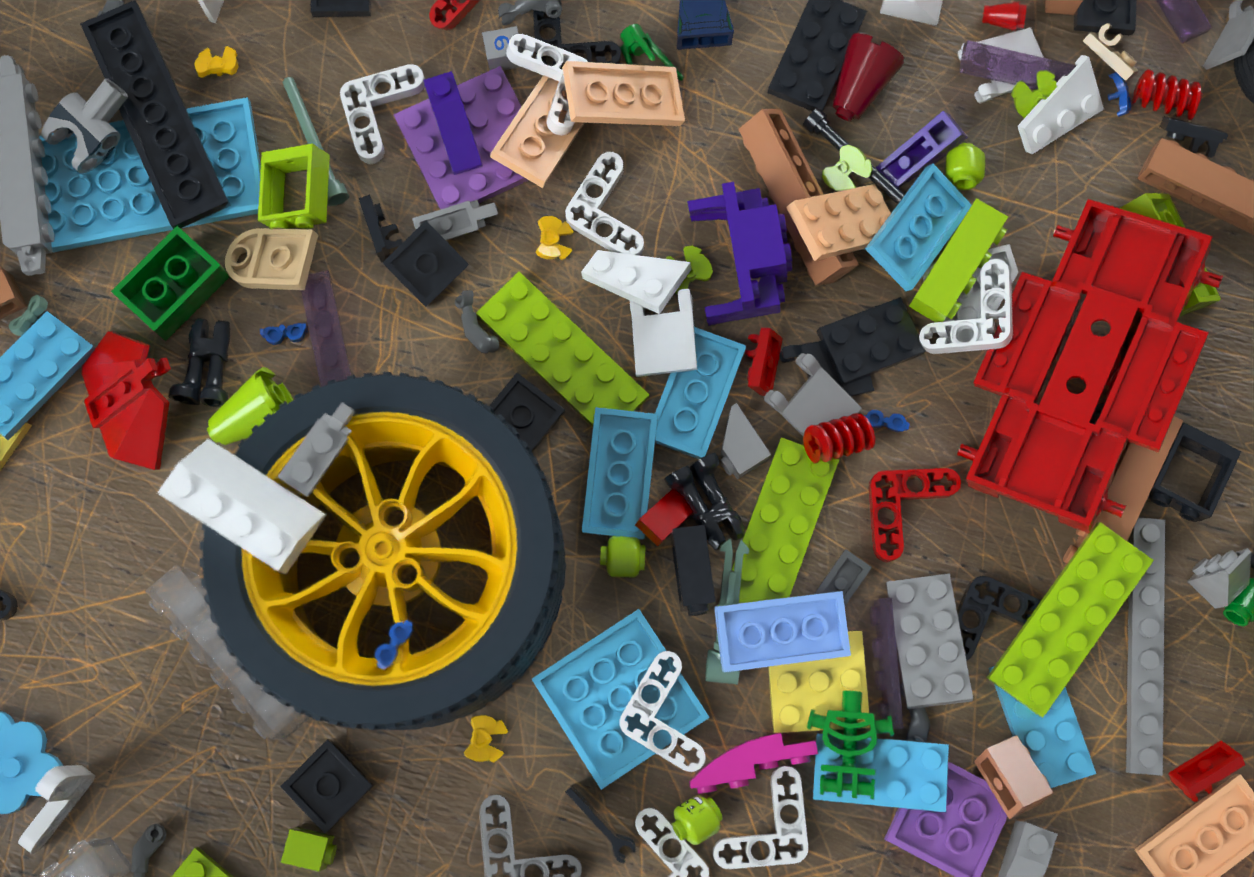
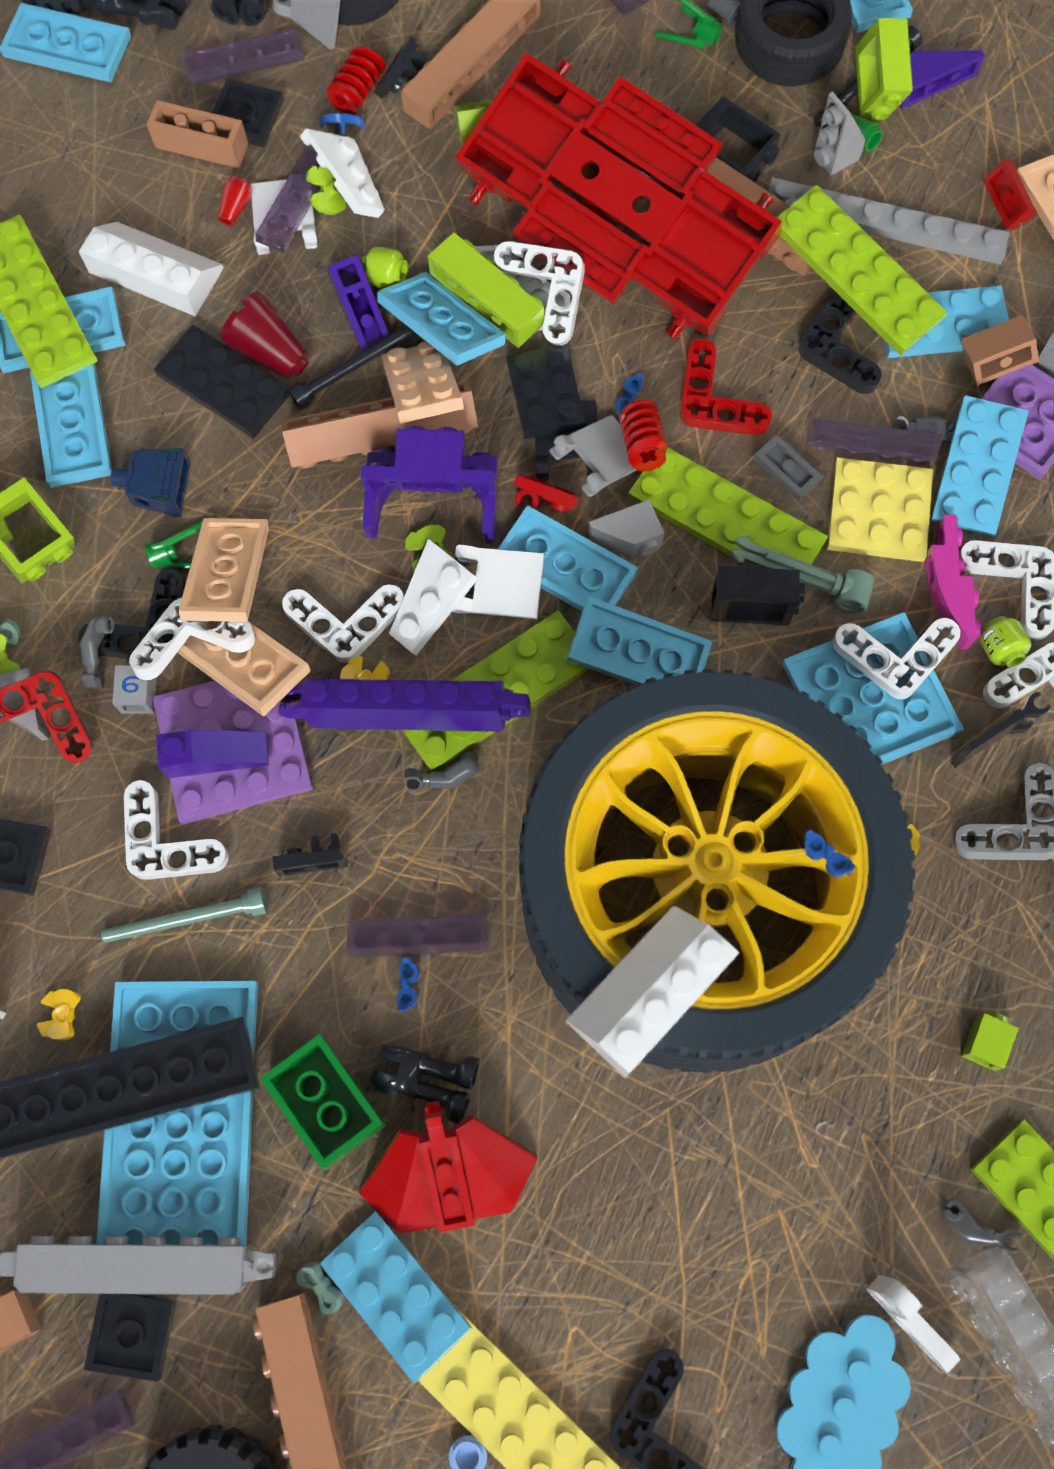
camera: 75 degrees left, 5 degrees down
light grey connector [41,78,128,173] -> none
clear brick [146,565,310,740] -> none
lime cone [207,367,293,445] -> none
tan plate [225,228,318,290] -> none
lime window [258,143,330,230] -> none
light grey hinge [278,403,355,497] -> none
black plate [280,739,374,834] -> none
black plate [383,221,469,307] -> none
light grey hinge [412,200,498,240] -> none
black plate [489,373,565,453] -> none
lime head [600,536,646,578] -> none
red tile [635,489,694,546] -> none
black piece [664,452,745,550] -> none
light blue plate [714,591,851,672] -> none
green piece [807,691,894,799] -> none
lime piece [822,145,872,191] -> none
light grey plate [886,573,973,709] -> none
tan plate [1083,23,1139,81] -> none
none -> dark purple hinge [278,679,531,732]

